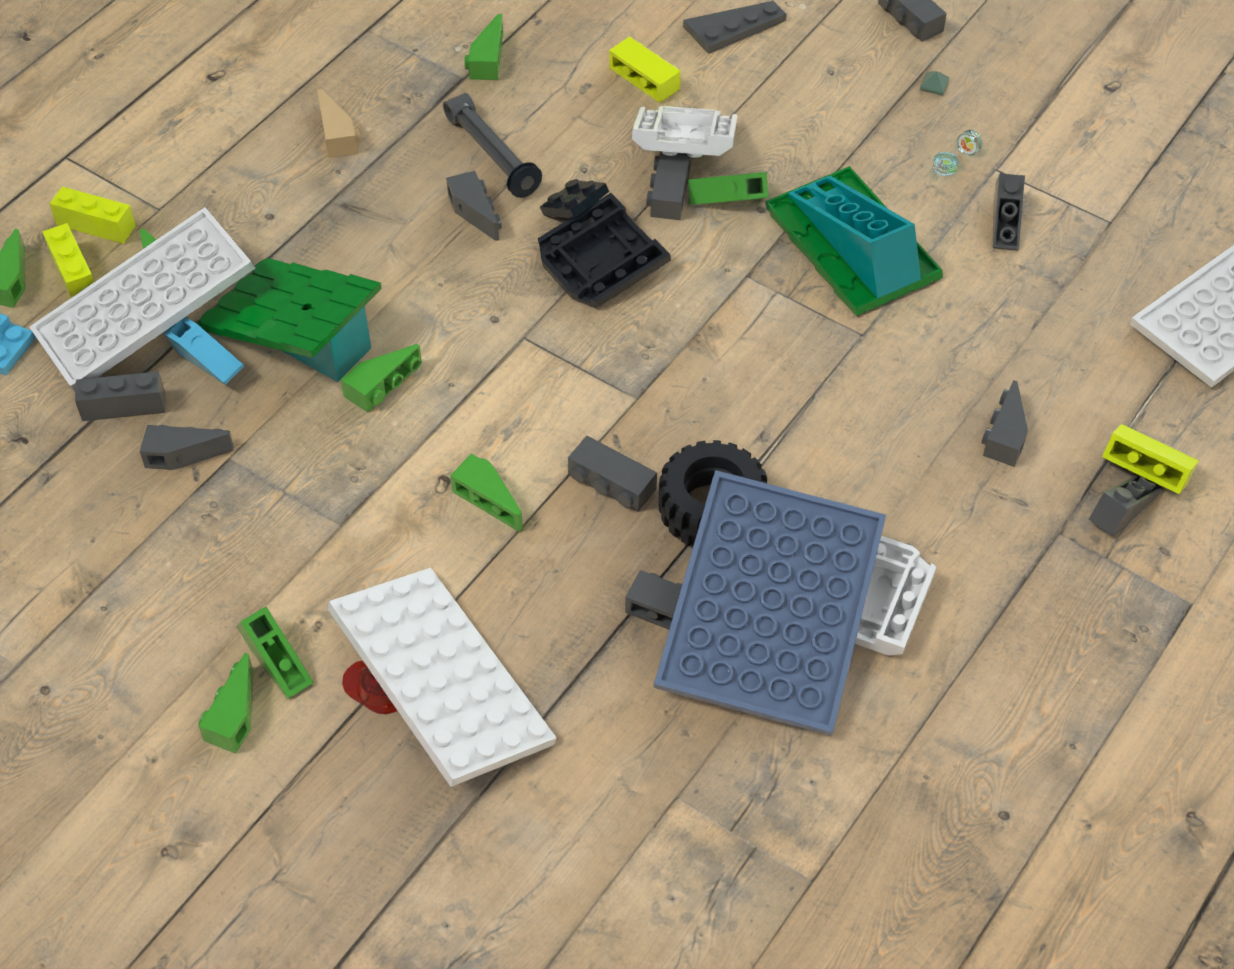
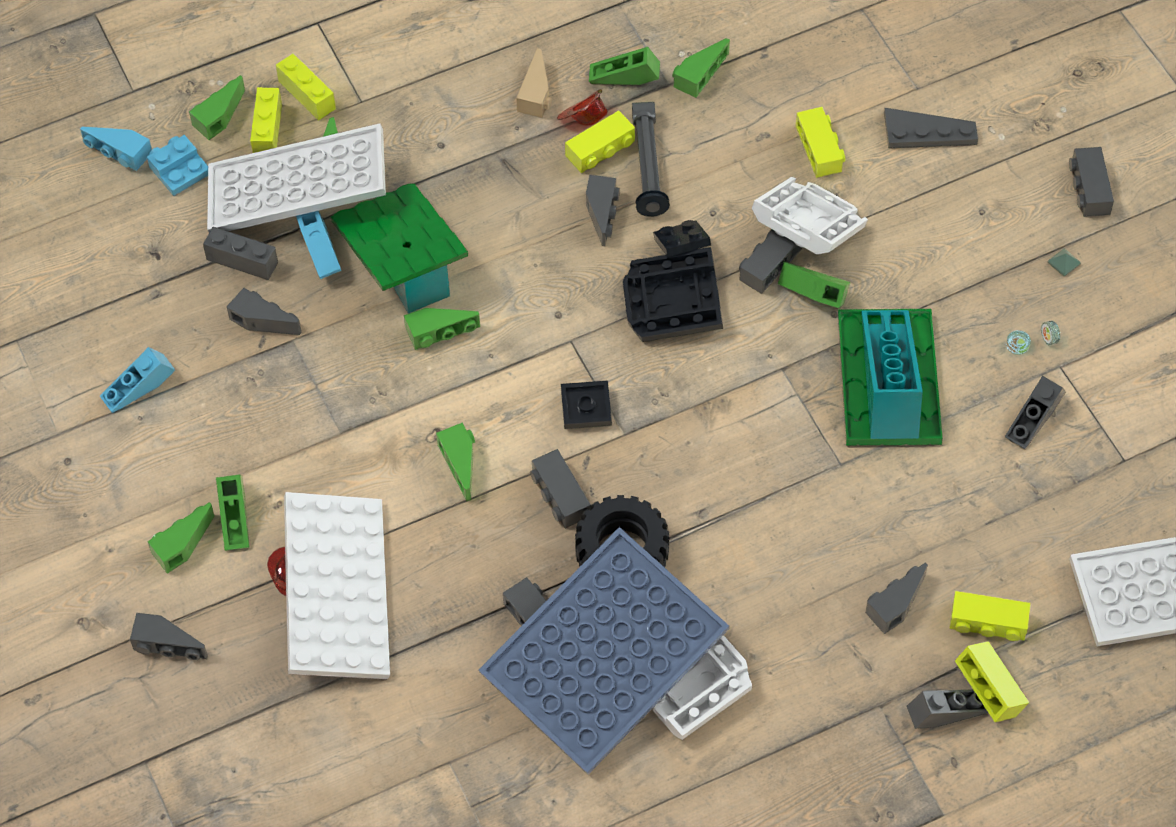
camera: 30 degrees right, 5 degrees up
none -> medium azure slope [100,347,175,413]
none -> dark grey slope [130,612,208,660]
none -> clear red piece [557,89,608,125]
none -> black plate [561,380,612,429]
none -> neon yellow brick [565,111,635,173]
none -> bright green slope [589,47,660,85]
none -> neon yellow brick [949,591,1030,641]

